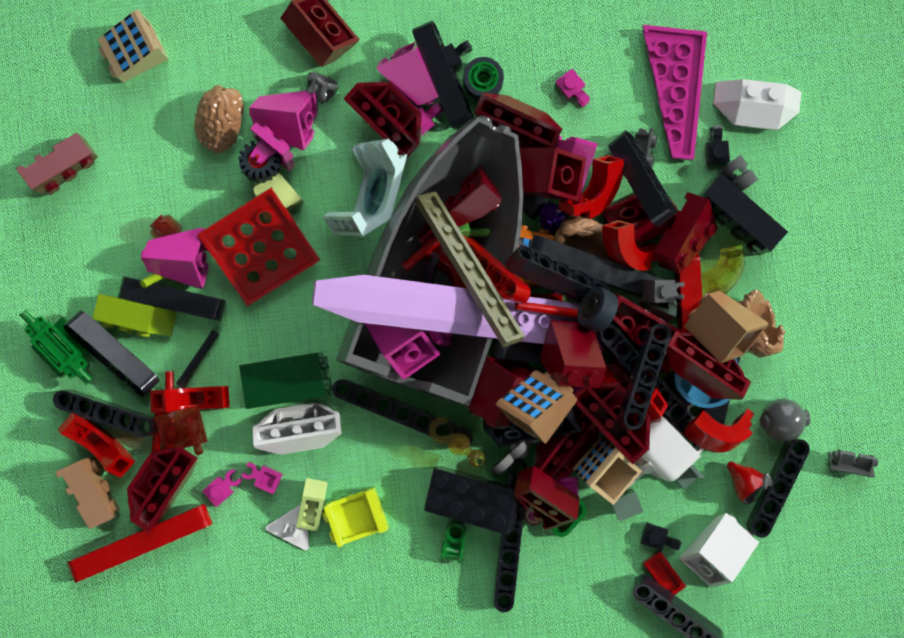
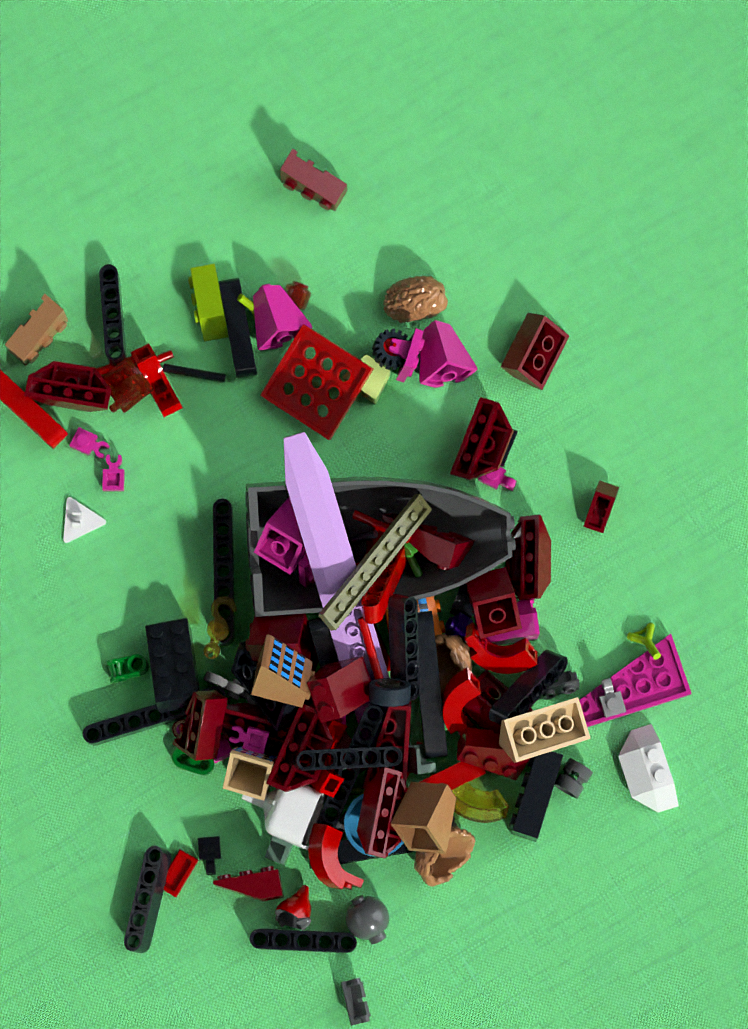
camera: 65 degrees right, 10 degrees down
green piece [19,309,93,385] -> none
red arch [58,413,135,478] -> none
black beam [63,310,160,397] -> none
tan slope [98,9,169,83] -> none
dark green brick [239,352,332,409] -> none
white wedge [253,402,342,455] -> none
yellowish green arch [296,478,328,531] -> none
dark grey piece [306,72,338,104] -> none
neon yellow panel [322,486,389,548] -> none
light aqua panel [323,139,407,236] -> none
dark pink slope [377,41,438,106] -> none
black beam [412,20,474,128] -> none
black plate [445,40,472,68] -> none
wheel [463,56,504,100] -> none
dark pink plate [555,68,590,108] -> none
sand green panel [611,489,643,521] -> none
dark grey brick [642,279,684,303] -> none
white slope [679,513,759,588] -> none
black plate [705,125,730,165] -> none
none -> dark red slope [213,866,284,901]
none -> dark pink plate [229,725,270,754]
none -> tan slope [499,697,591,763]
none -> dark red arch [583,480,619,533]
none -> light grey plate [599,678,626,718]
none -> lime piece [627,623,661,660]

